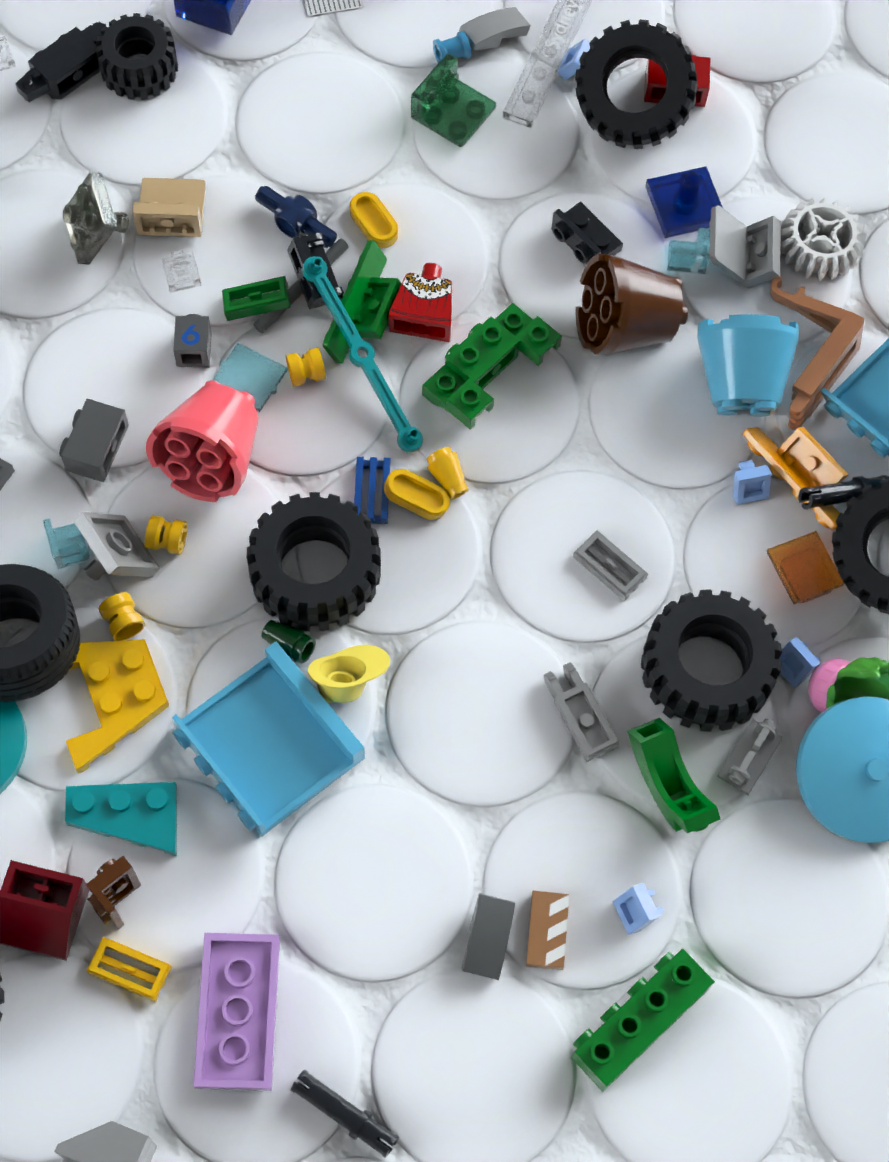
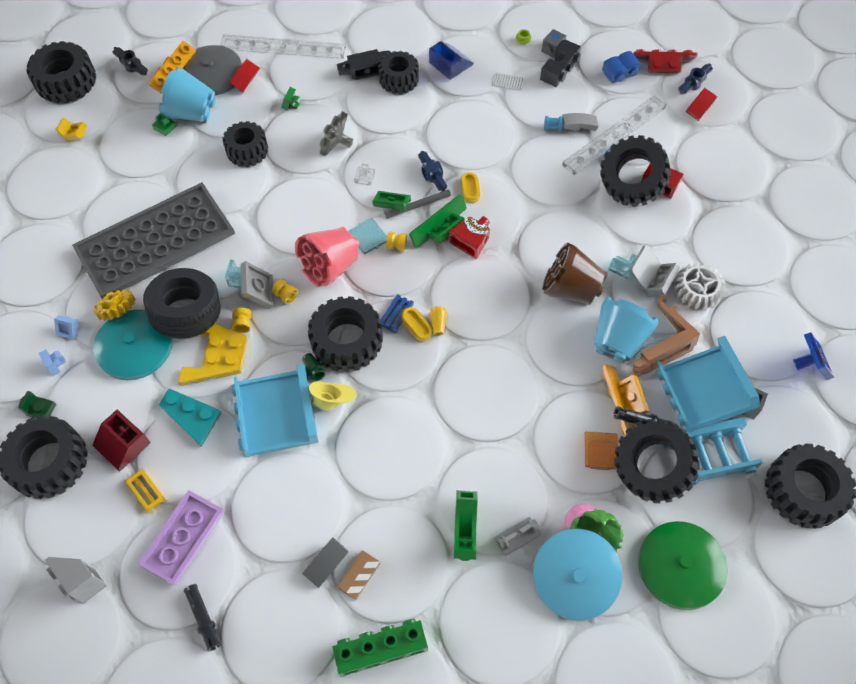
camera: 30 degrees right, 5 degrees down
dark grey brick [59,399,129,482] -> none
reddish brown bracket [86,856,141,929] -> none
tan bracket [132,178,206,237] -> none
dark grey brick [173,314,212,368] -> none
black hinge [287,233,344,309] -> none
teal piece [302,256,423,453] -> none
clear green bracket [411,53,496,147] -> none
green bracket [422,303,562,430] -> none
light grey hinge [543,662,620,762] -> none
black bracket [551,201,623,264] -> none
light grey tile [573,530,648,601] -> none
light blue tile [612,883,663,935] -> none
black tyre [641,589,782,732] -> none
clear blue tile [645,166,723,238] -> none
light blue tile [733,460,772,505] -> none
light blue tile [779,637,821,688] -> none

